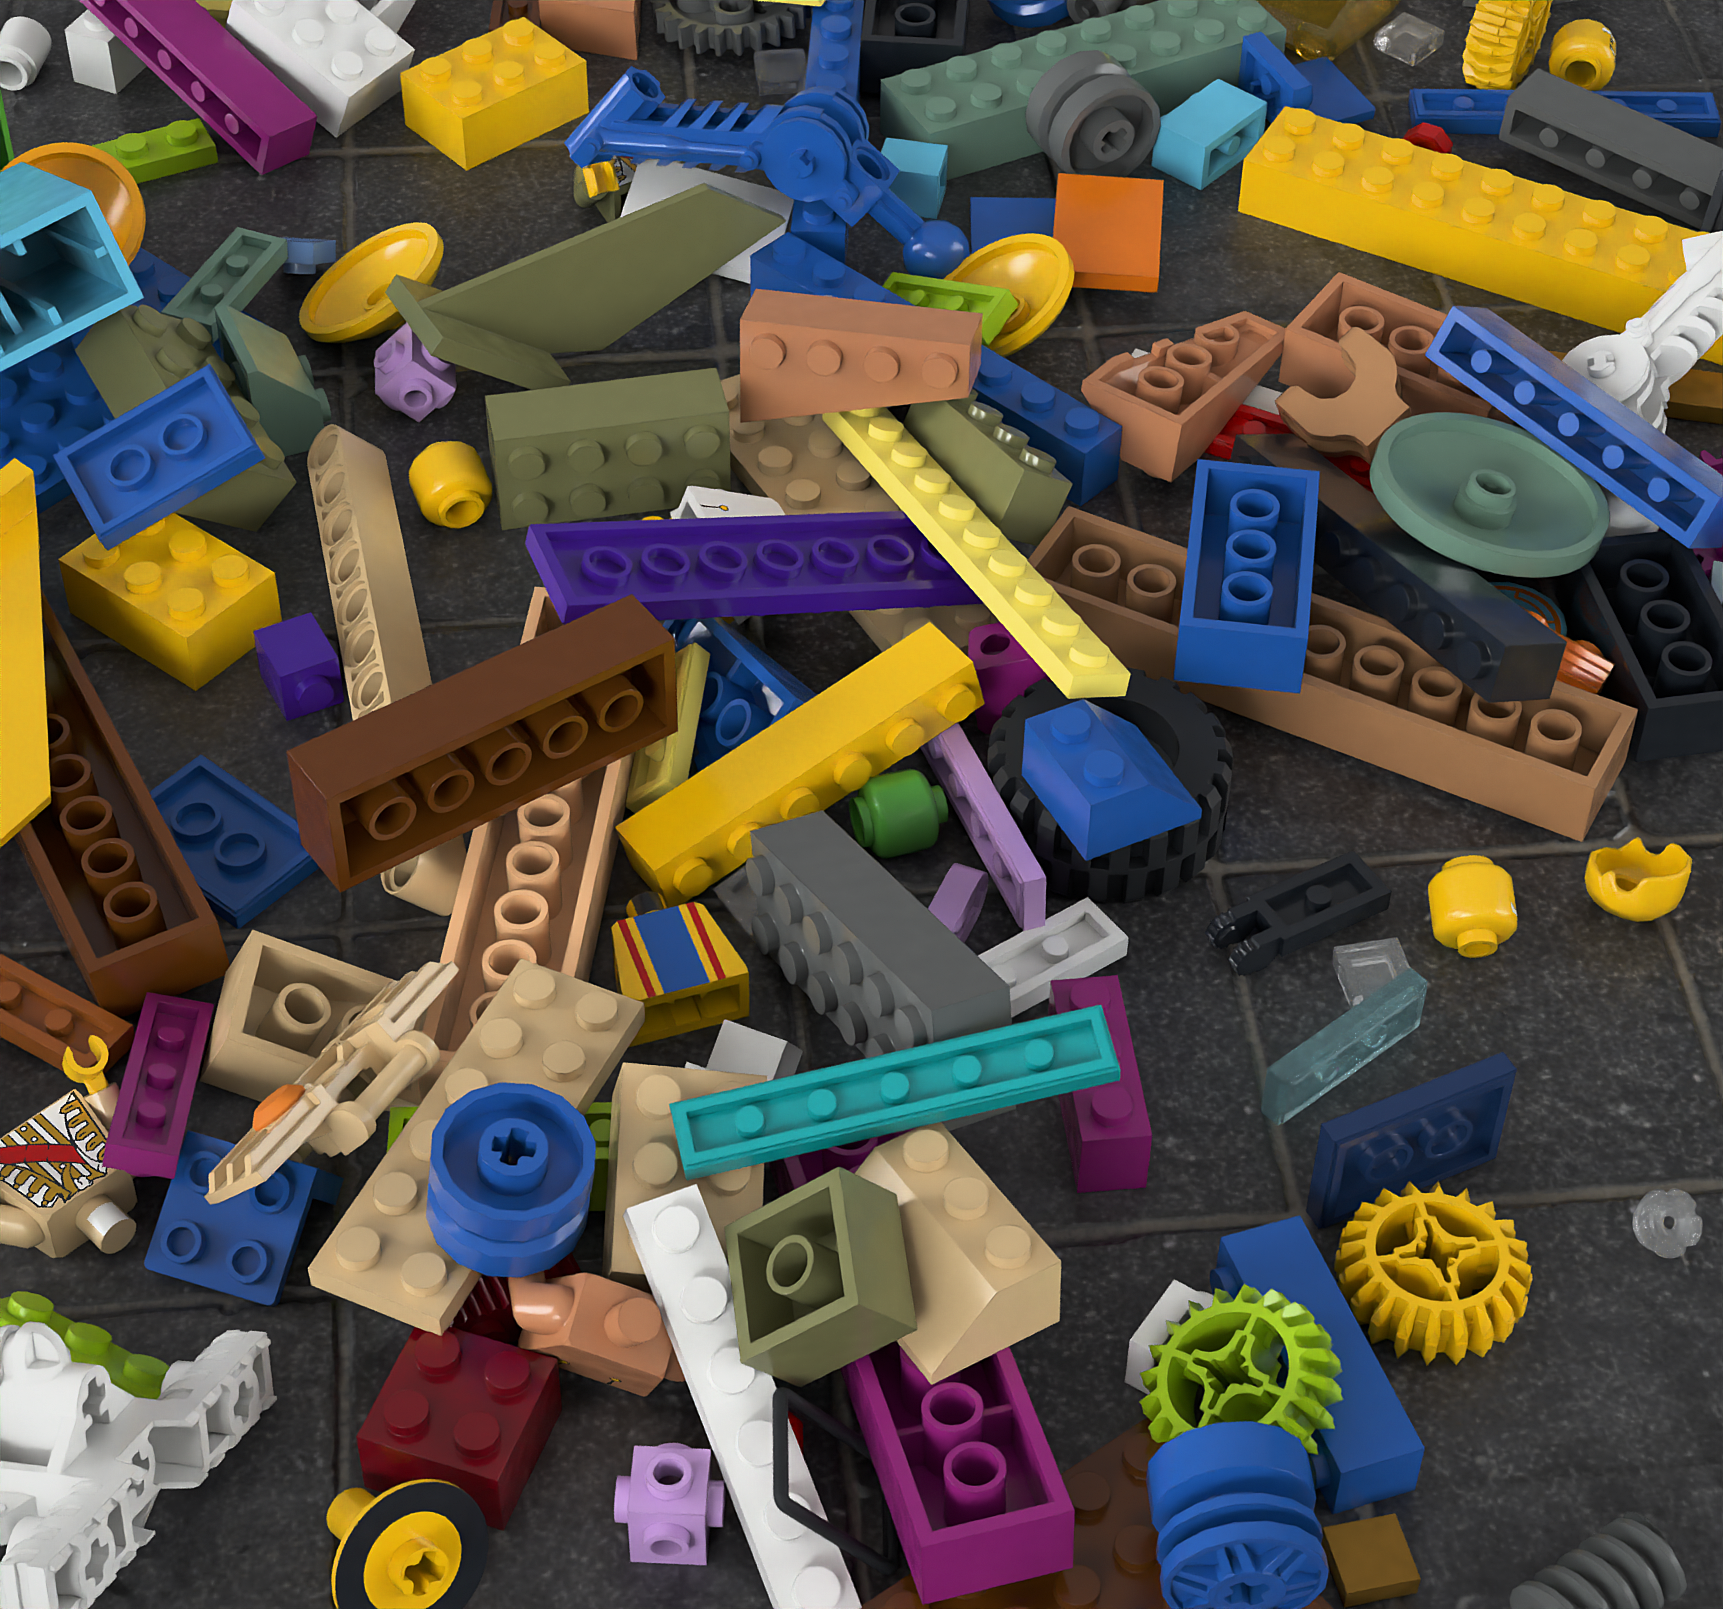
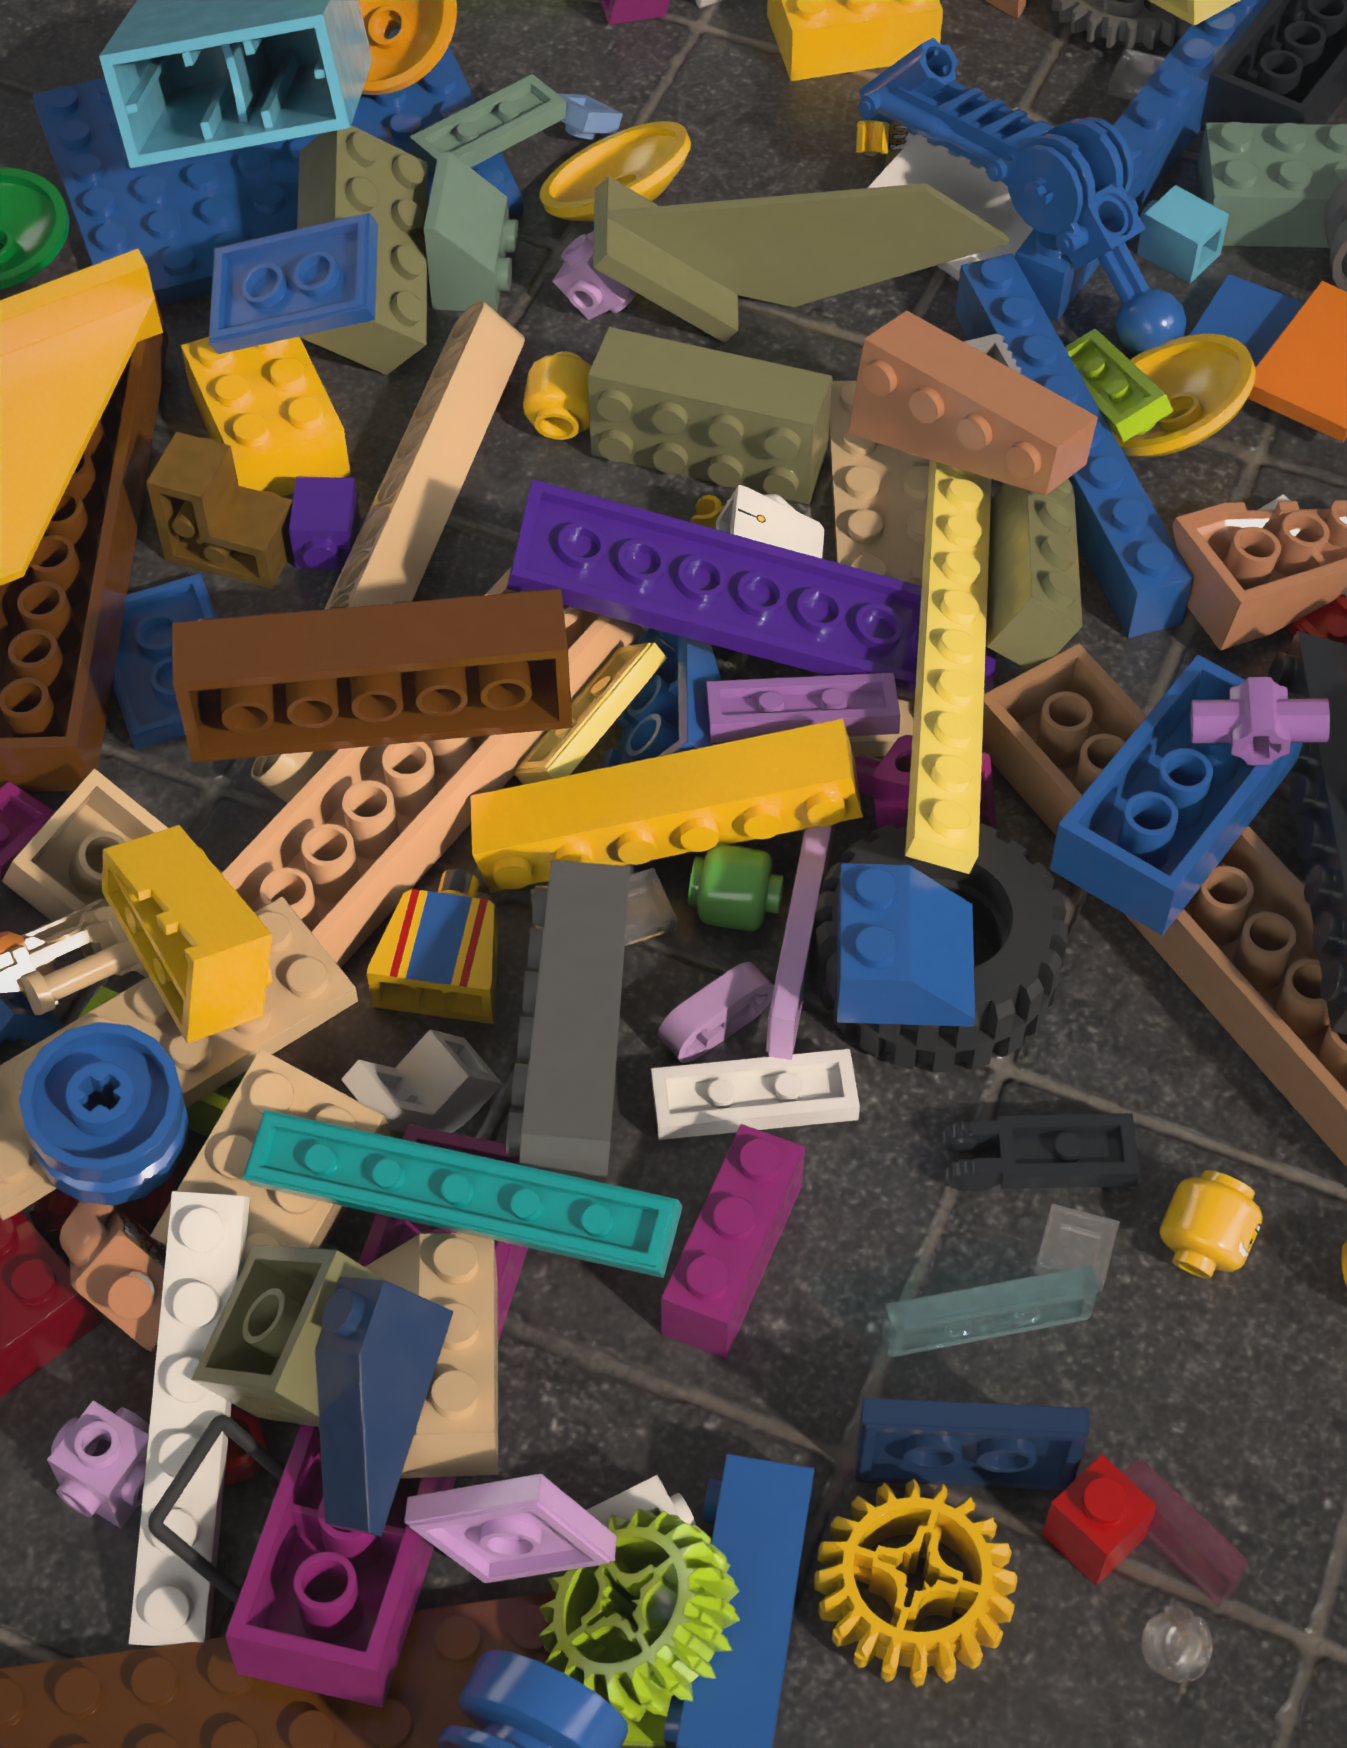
camera: 30 degrees right, 10 degrees up
none -> yellow wedge [102,825,273,1043]
none -> pearl gold brick [146,432,293,589]
none -> dark blue slope [315,1277,454,1537]
none -> lavender tile [405,1474,617,1583]
none -> medium lavender plate [706,673,901,743]
none -> red brick [1042,1454,1158,1586]
none -> clear pink tile [1122,1458,1248,1606]
none -> medium lavender axle [1190,677,1330,765]

